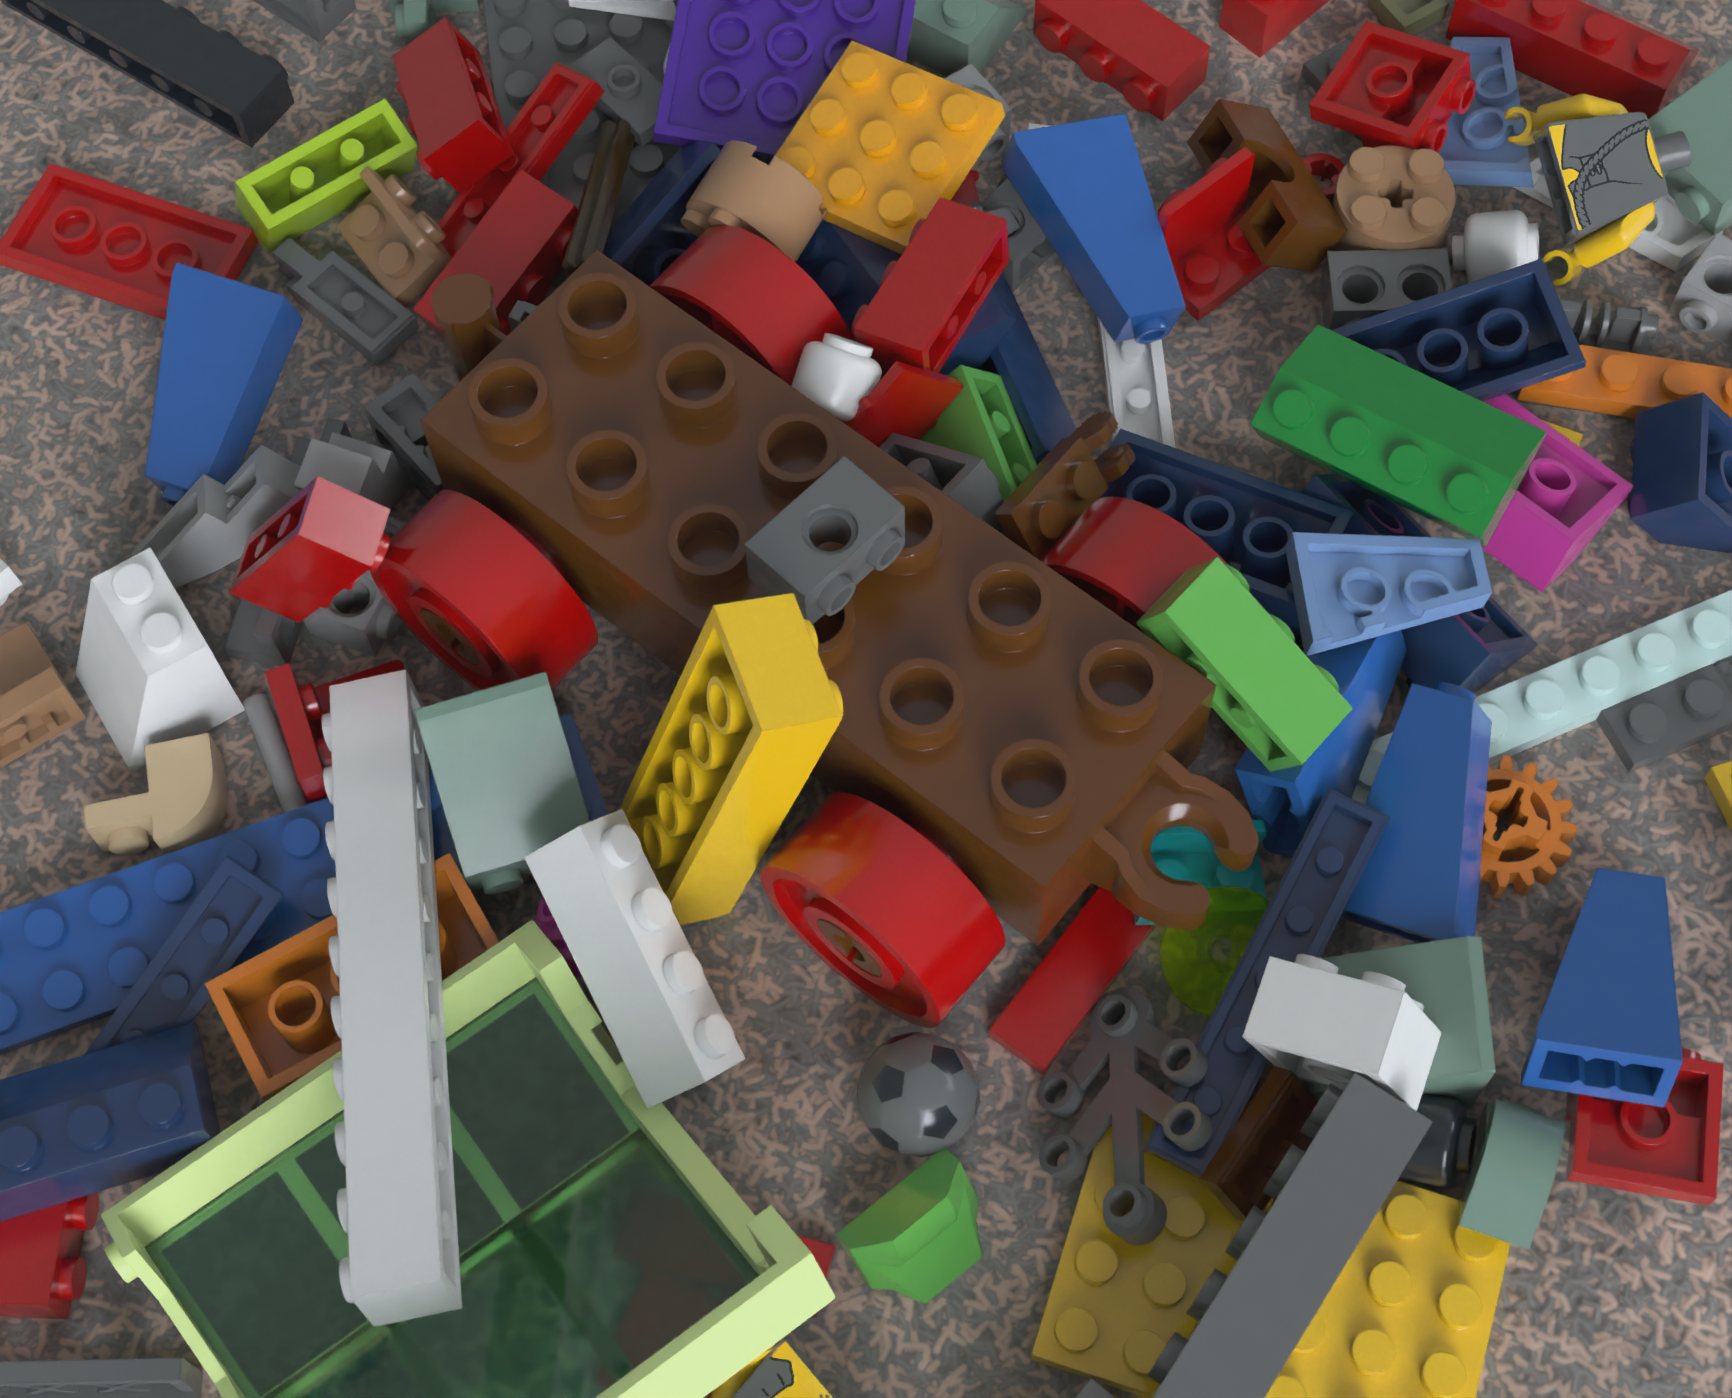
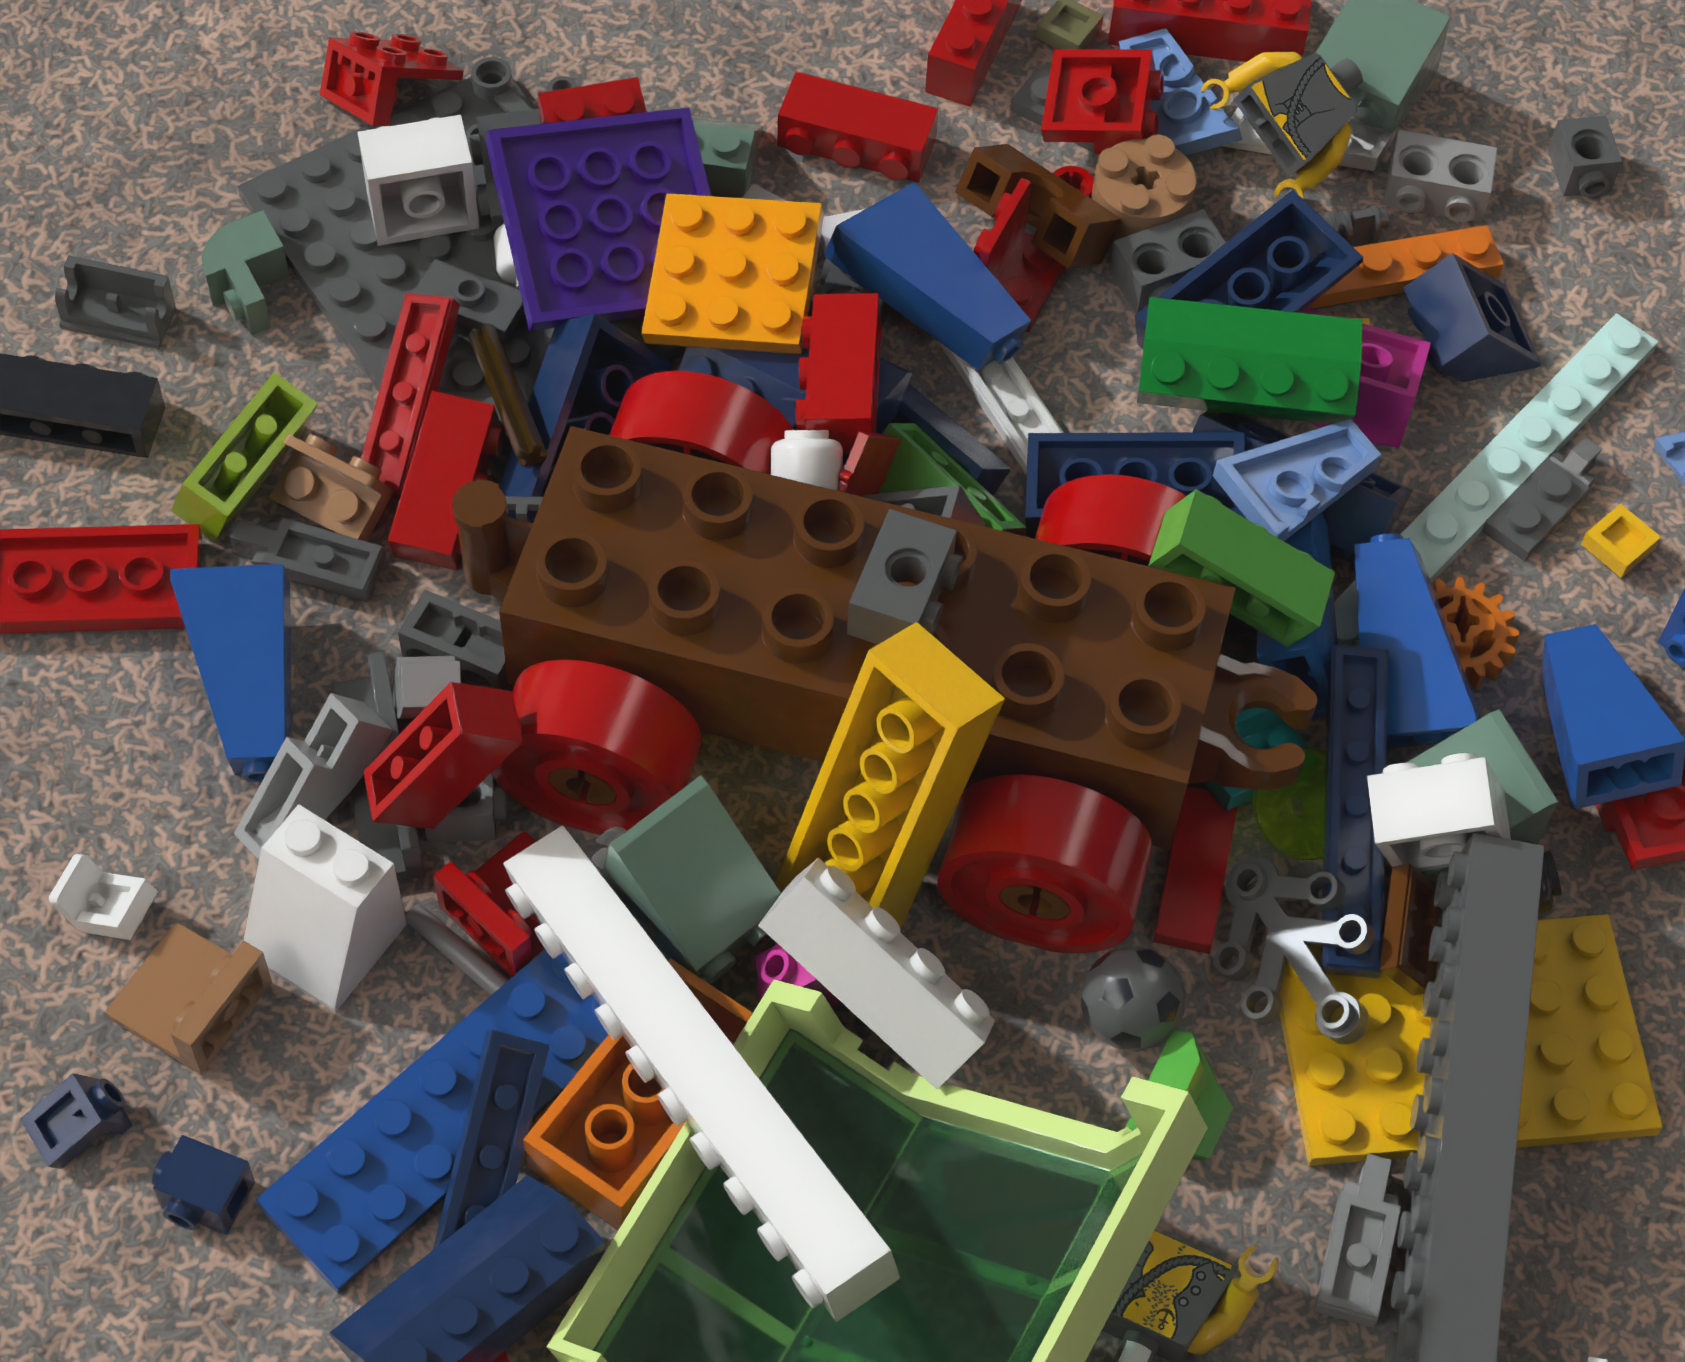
camera: 30 degrees left, 5 degrees down
tan brick [83,733,228,855] -> none
red brick [392,17,514,194] -> none
medium nougat brick [681,141,827,262] -> none
reddish brown hinge [994,411,1135,560] -> none
white head [1452,210,1540,283] -> none
sand green brick [1459,1099,1565,1250] -> none

